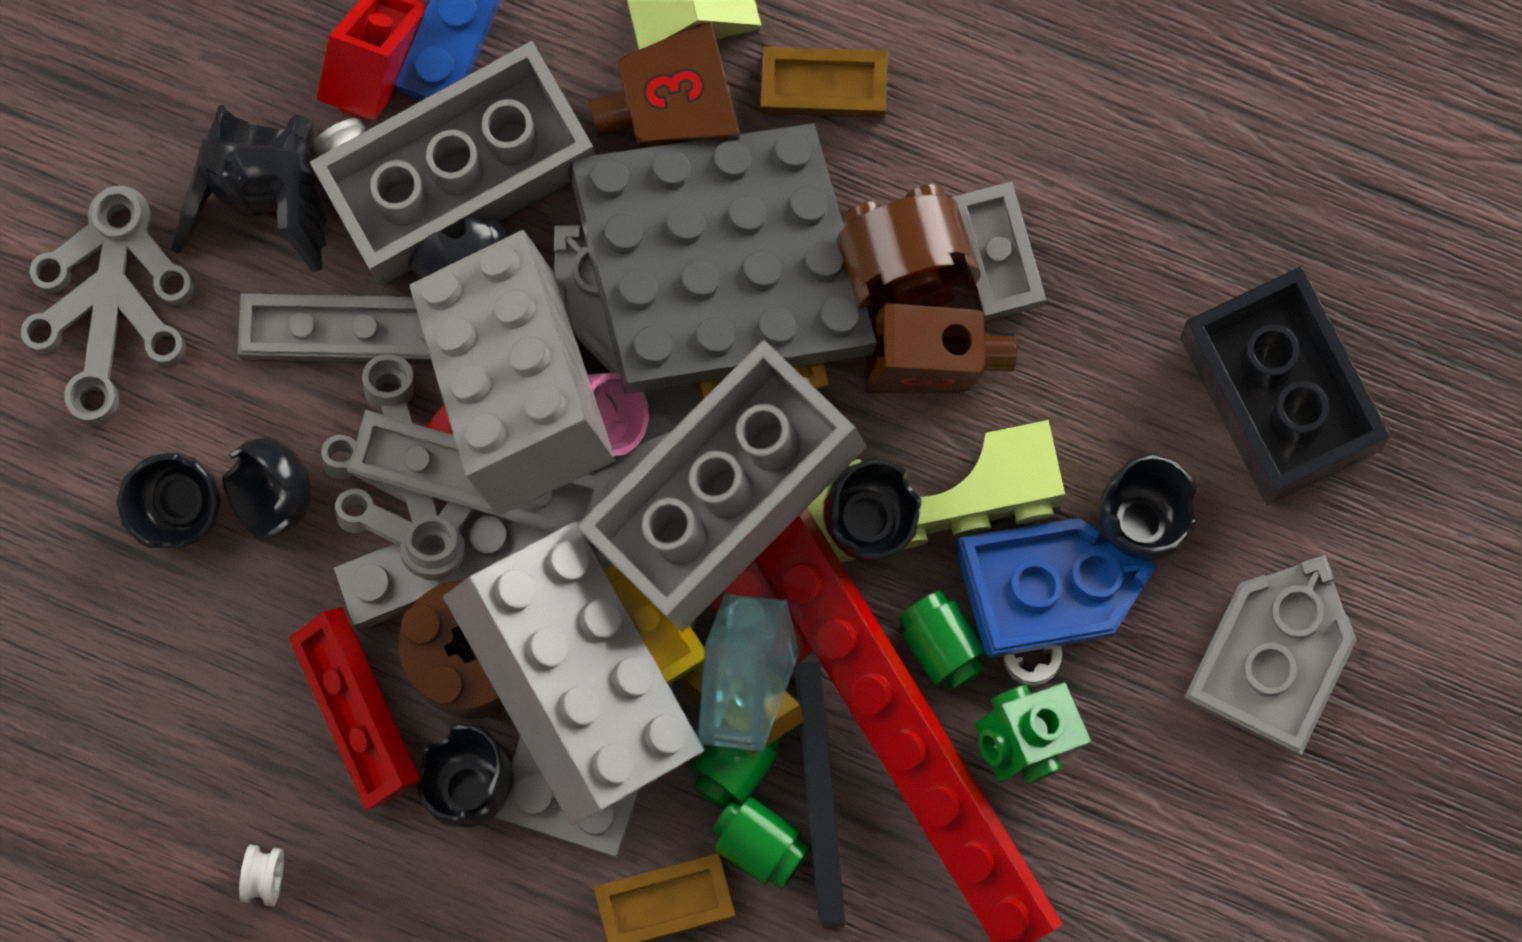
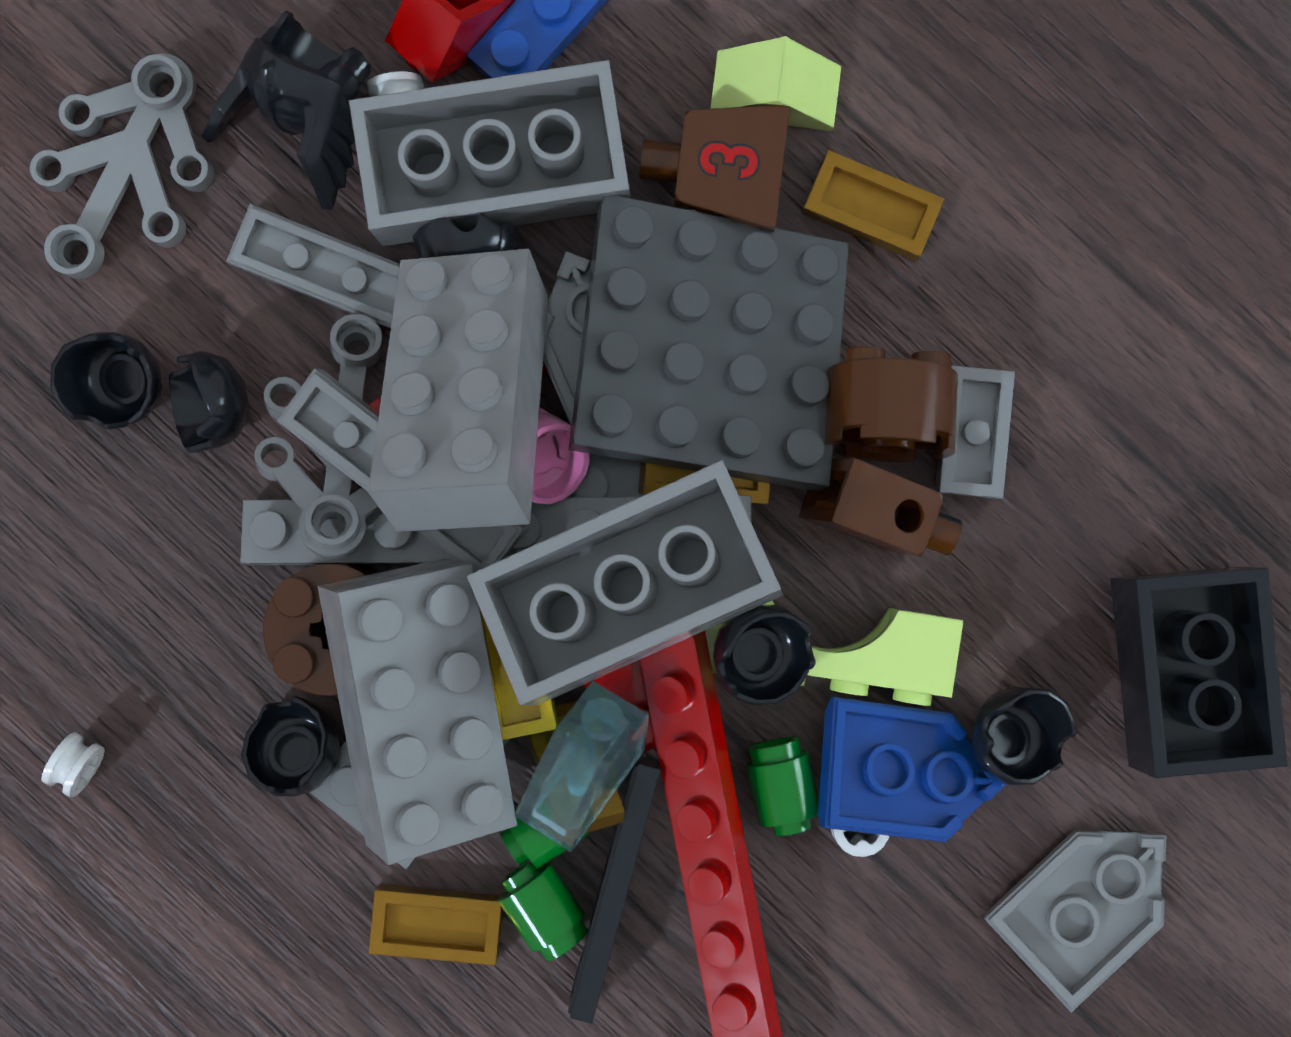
camera: 10 degrees right, 10 degrees up
red plate [288,607,421,811] -> none
green brick [974,682,1091,784] -> none

